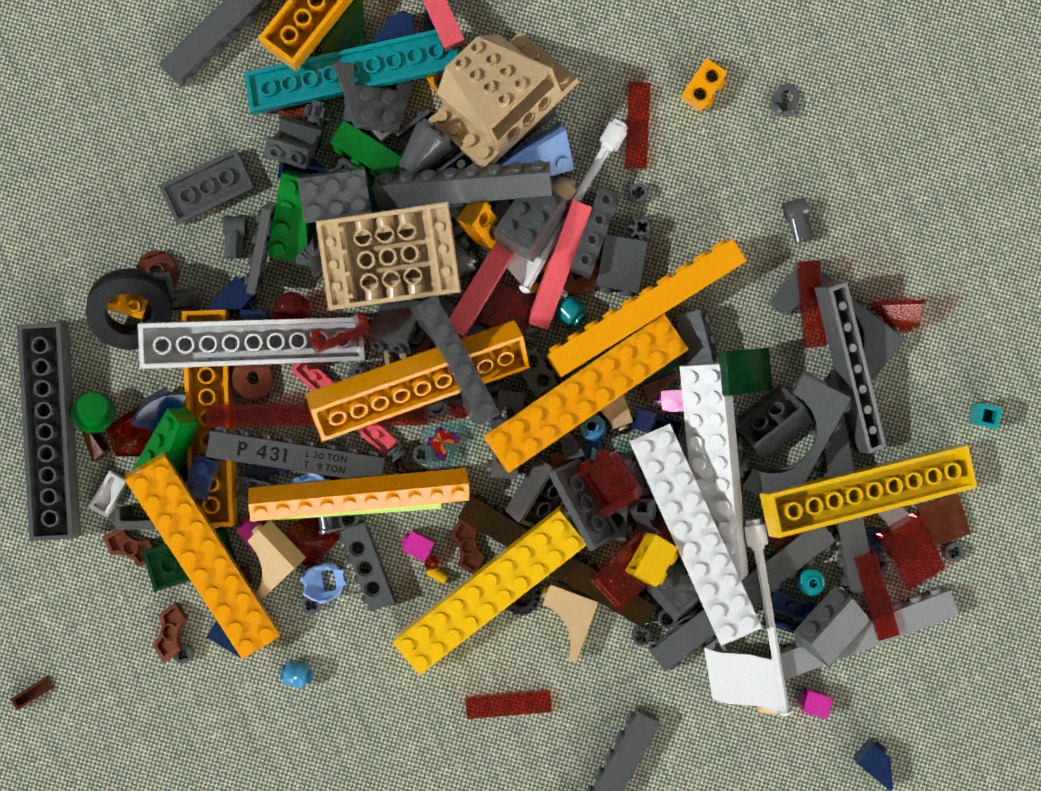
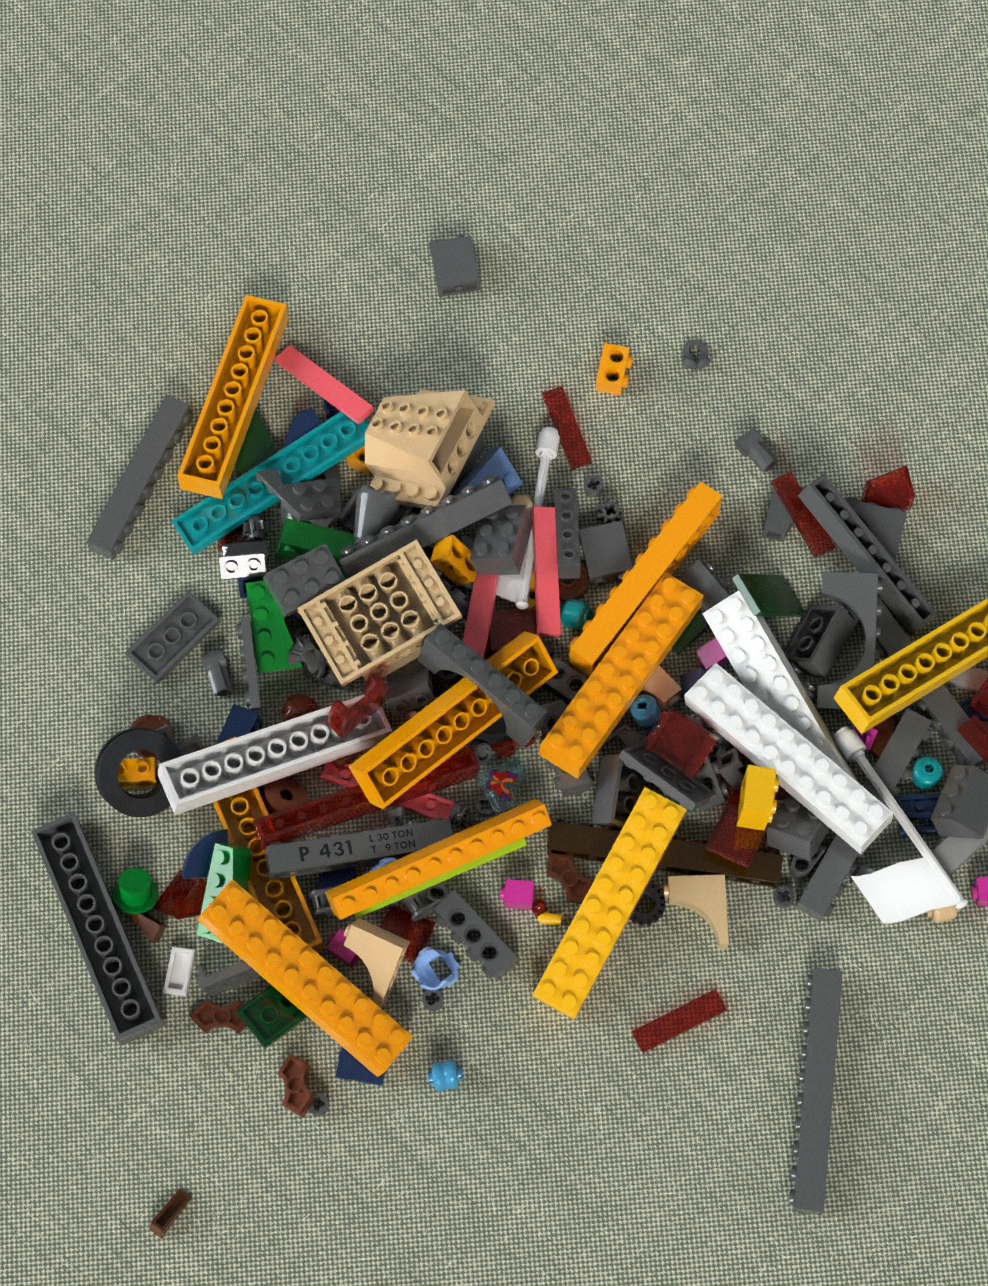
camera: 20 degrees left, 20 degrees down
dark blue slope [187,453,222,501] -> none
reddish brown piece [641,371,680,402] -> none

